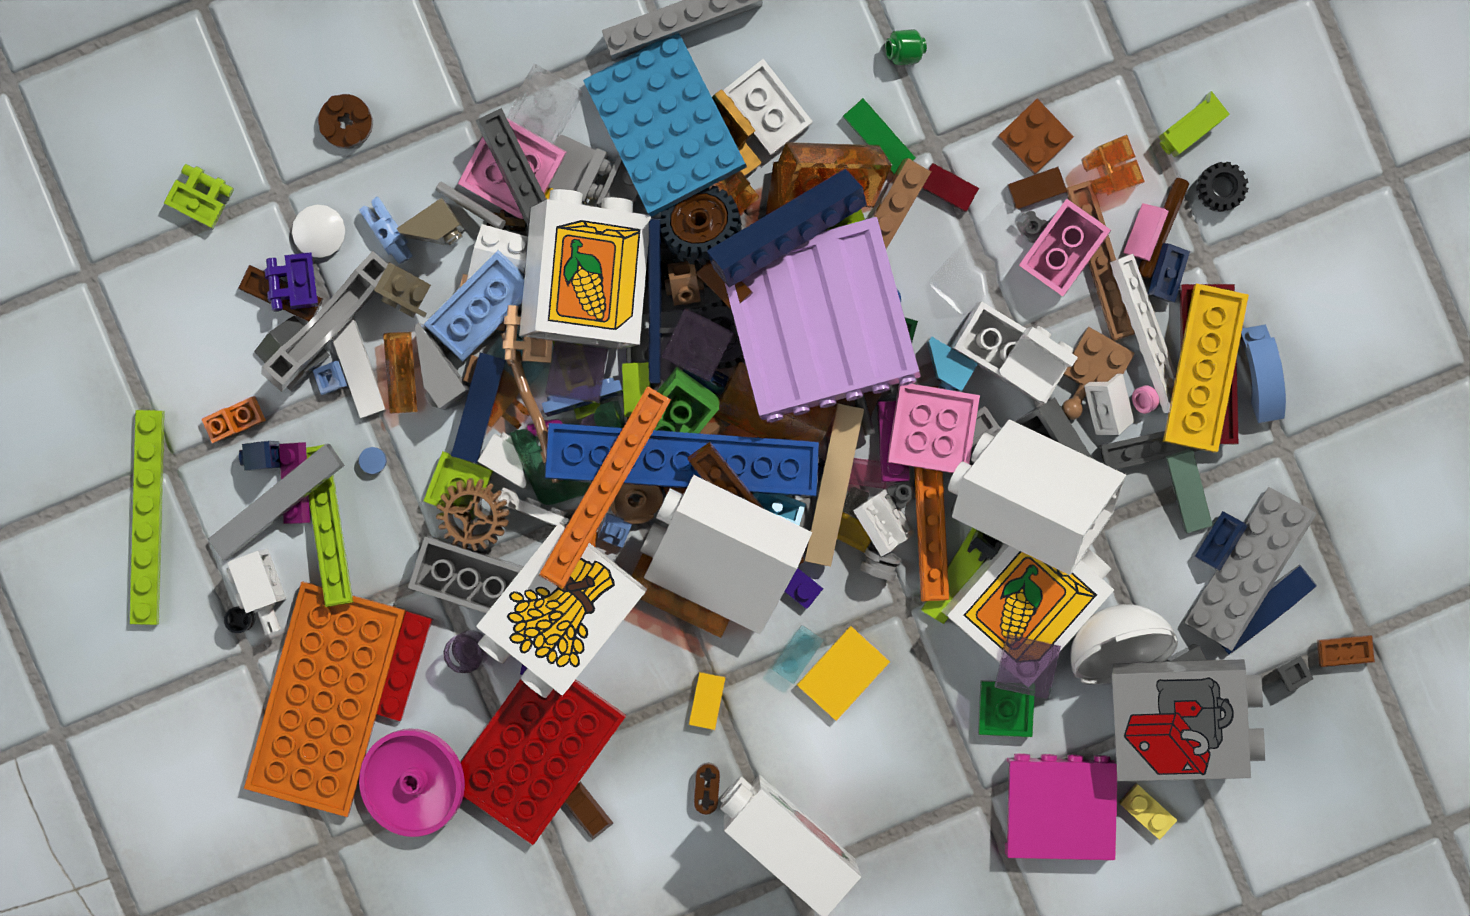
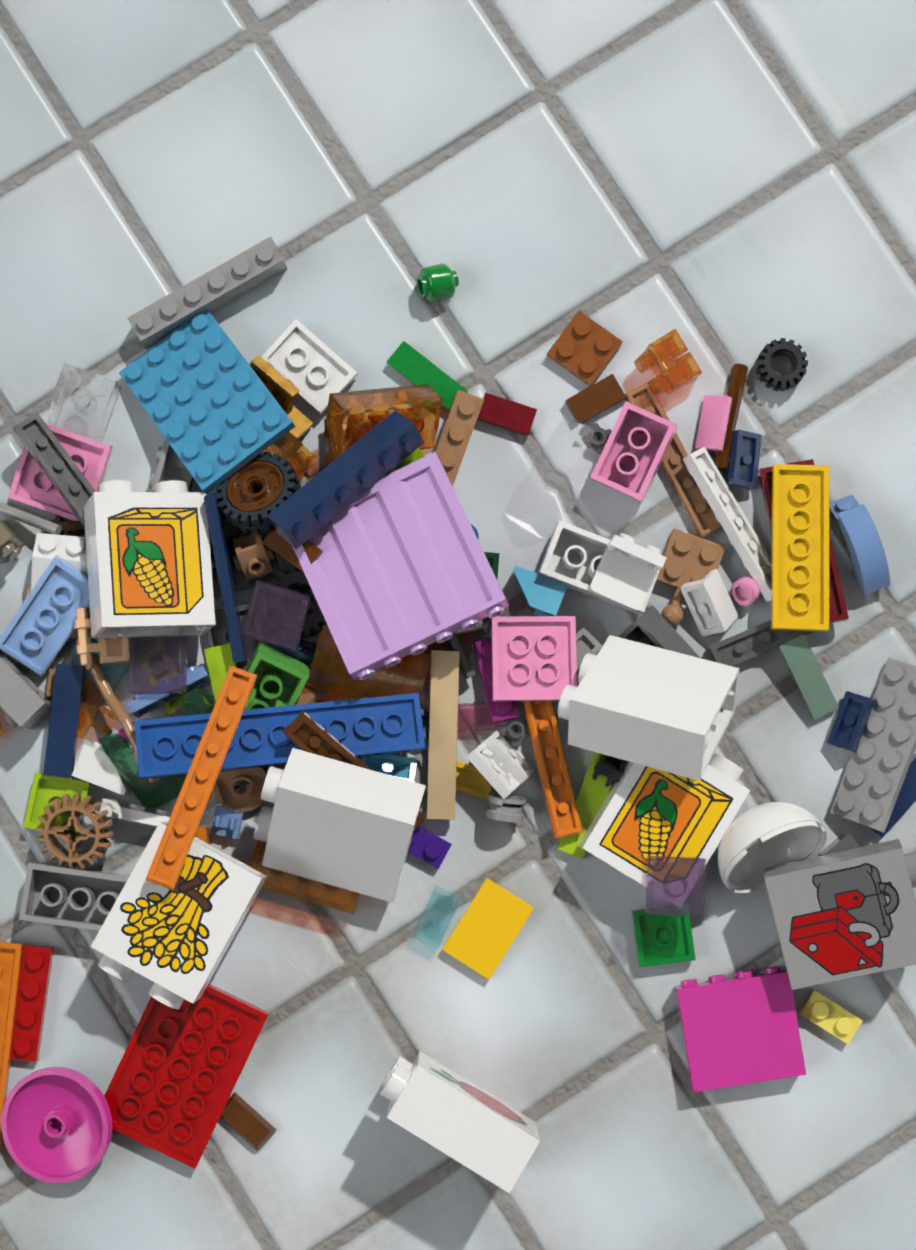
camera: 15 degrees left, 5 degrees down
clear purple helmet [443,630,489,673] -> none
light grey bracket [548,135,610,205] -> none
yellow tile [689,672,726,730] -> none
reddish brown beam [694,762,720,815] -> none
clear smoke slope [843,486,869,516] -> none
lime window [1158,91,1230,157] -> none

